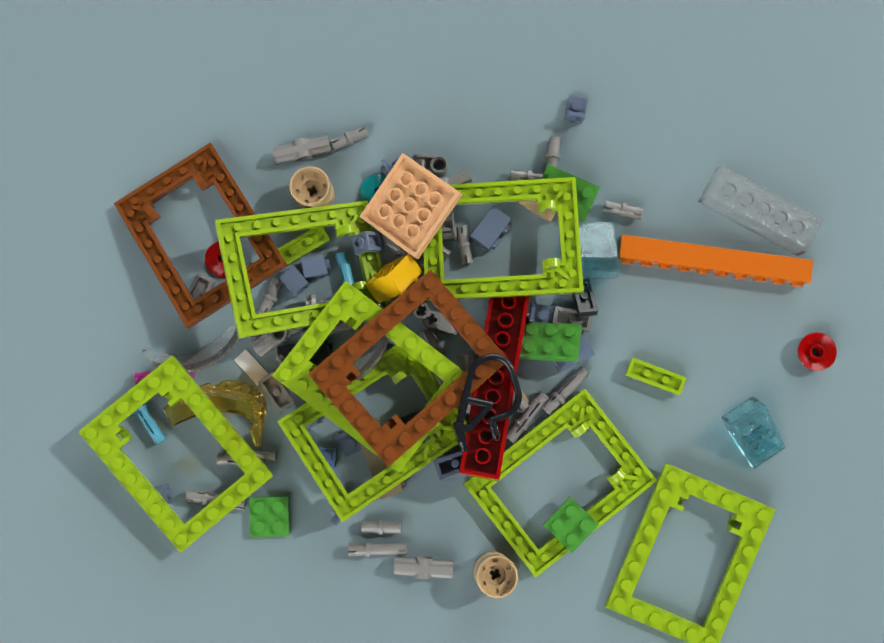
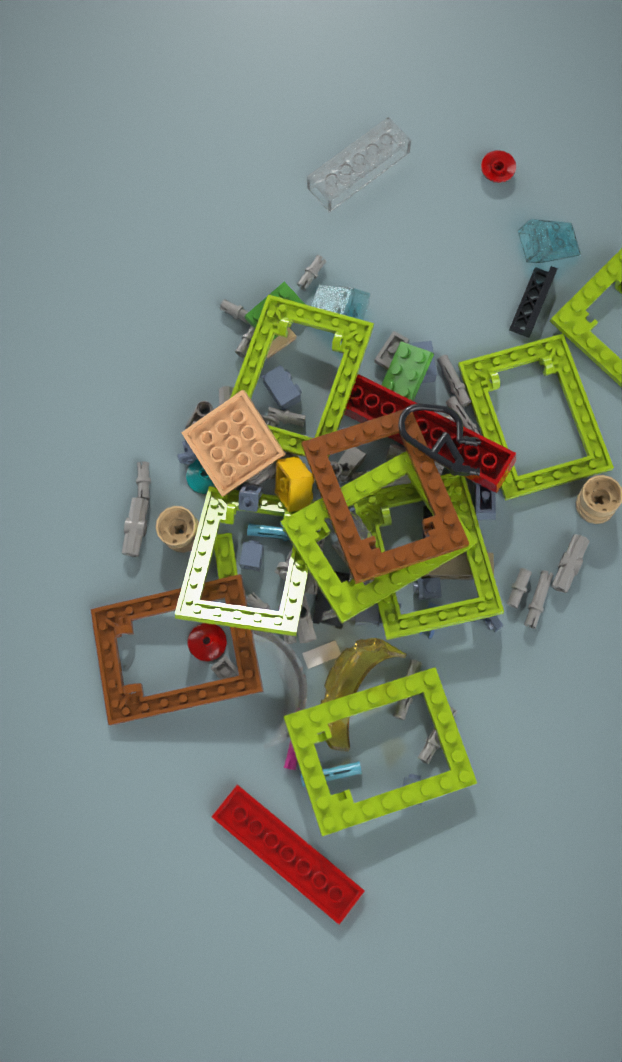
camera: 65 degrees left, 10 degrees down
bright green plate [249,496,290,537] -> none
light grey plate [258,371,294,414] -> none
sand blue brick [279,265,311,297] -> none
sand blue bracket [526,302,554,323] -> none
bright green plate [543,496,599,553] -> none
sand blue bracket [564,96,588,124] -> none
black plate [572,279,598,317] -> none
orange brick [616,235,813,287] -> none
lime plate [625,357,687,396] -> none
none -> red plate [211,784,365,925]
none -> black fence [509,266,558,338]

